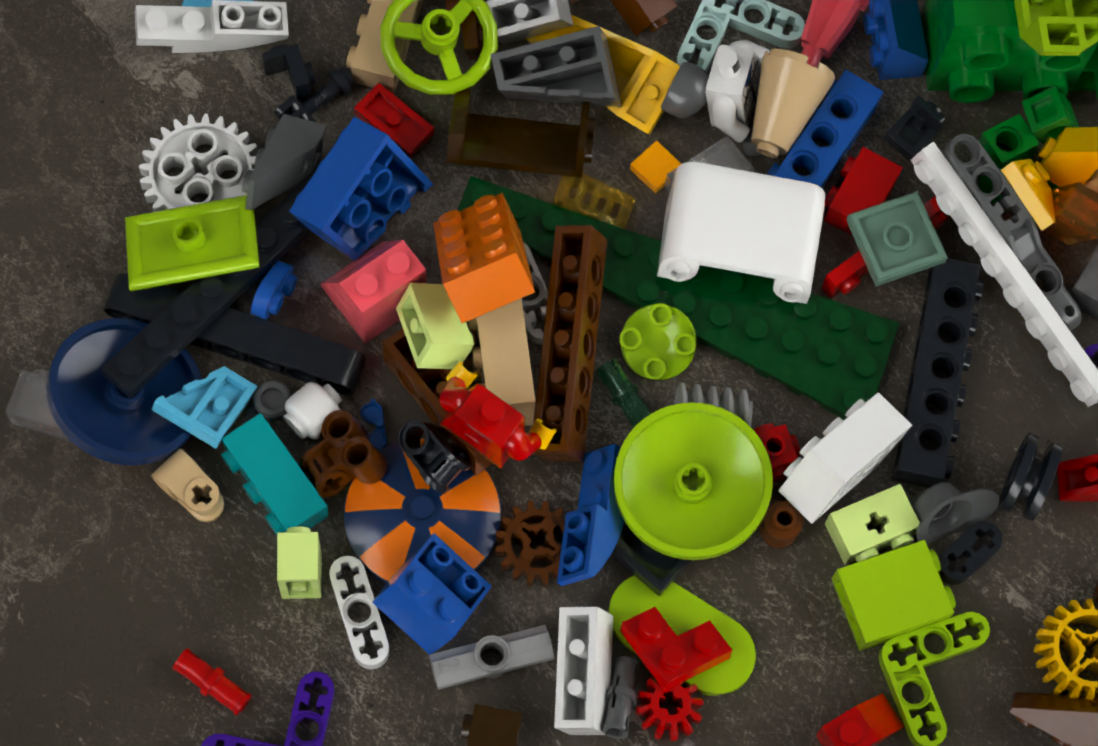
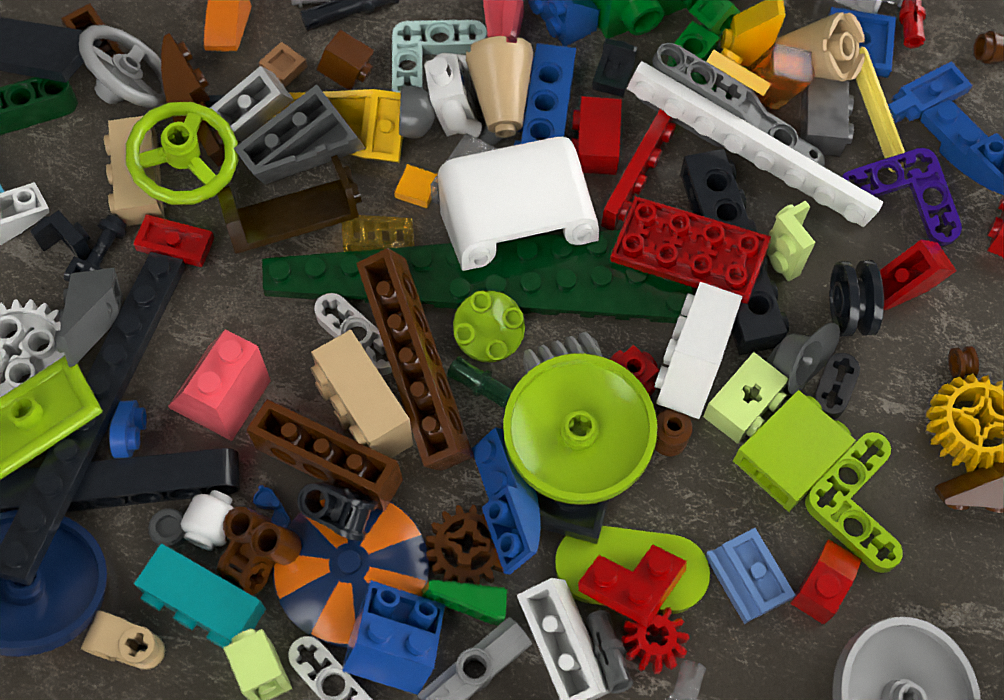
camera: 20 degrees left, 5 degrees down
medium azure wing [152,366,257,449] -> none
blue wedge [289,117,433,261] -> none
yellowish green brick [396,283,474,369] -> none
orange brick [433,193,535,323] -> none
red torso [439,361,557,469] -> none
sand green tile [846,191,948,287] -> none
none -> green slope [422,580,507,626]
none -> red tile [610,196,771,304]
none -> medium blue plate [705,528,796,624]
none -> yellowish green bracket [766,201,815,282]

